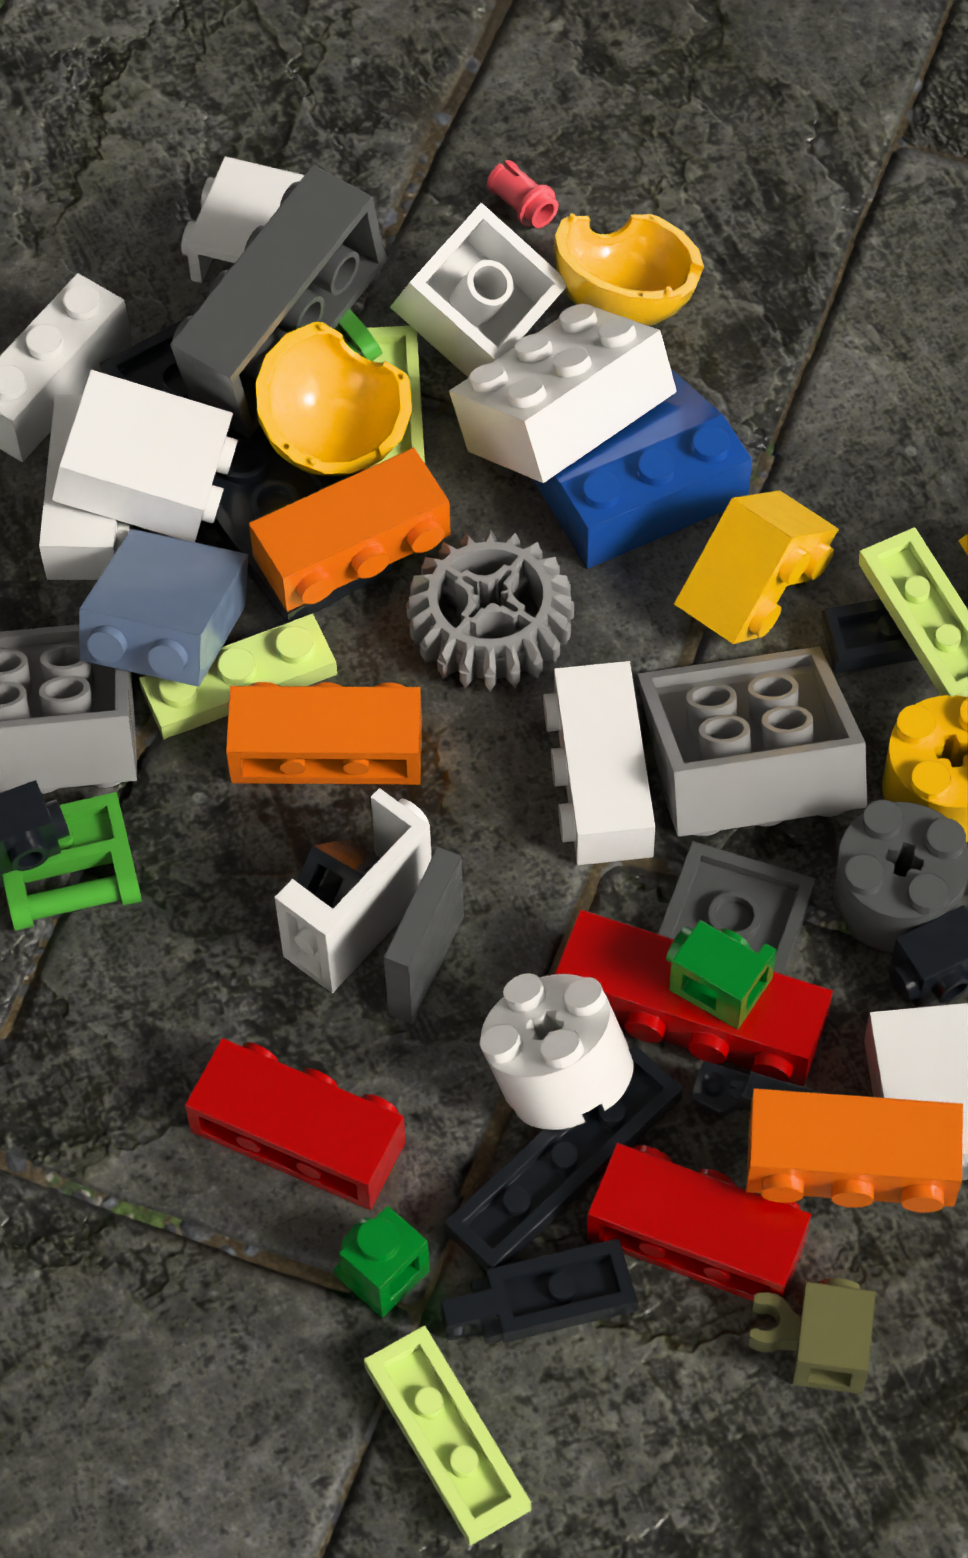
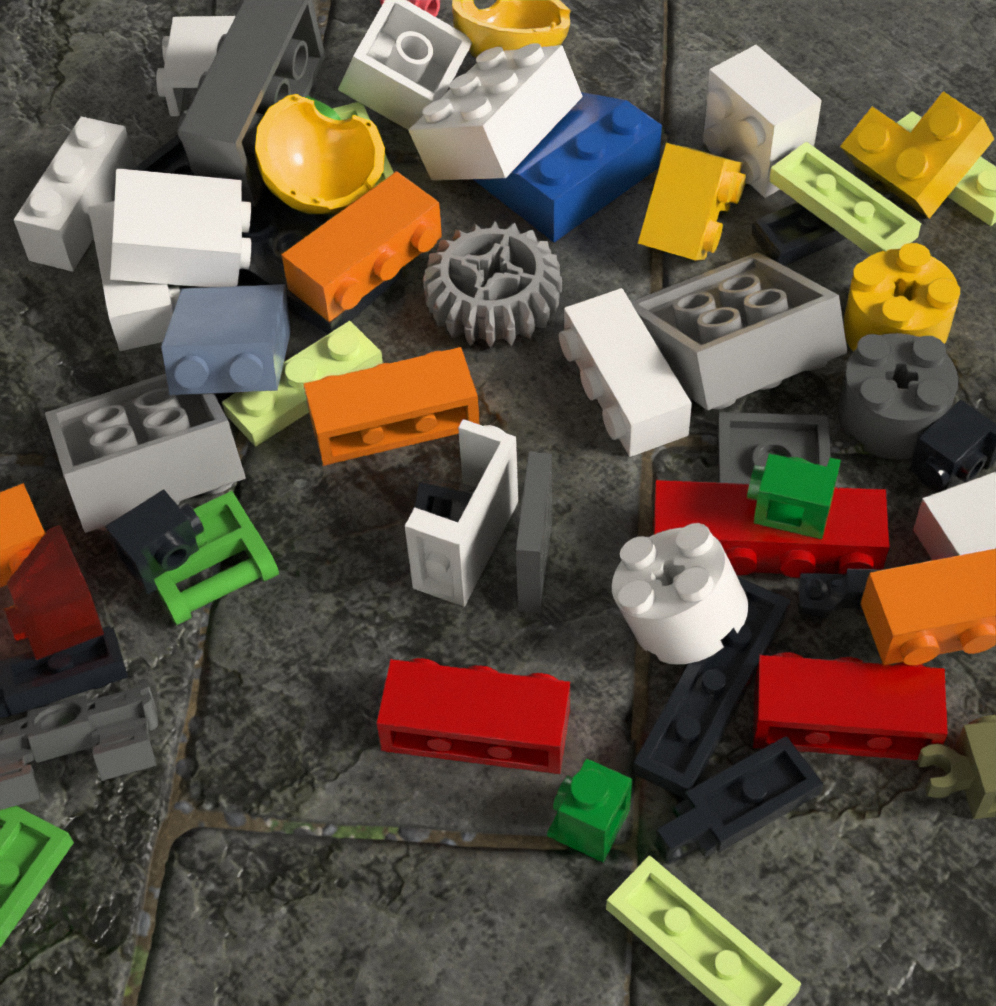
camera: 15 degrees left, 5 degrees down
none -> white brick [703,45,821,198]

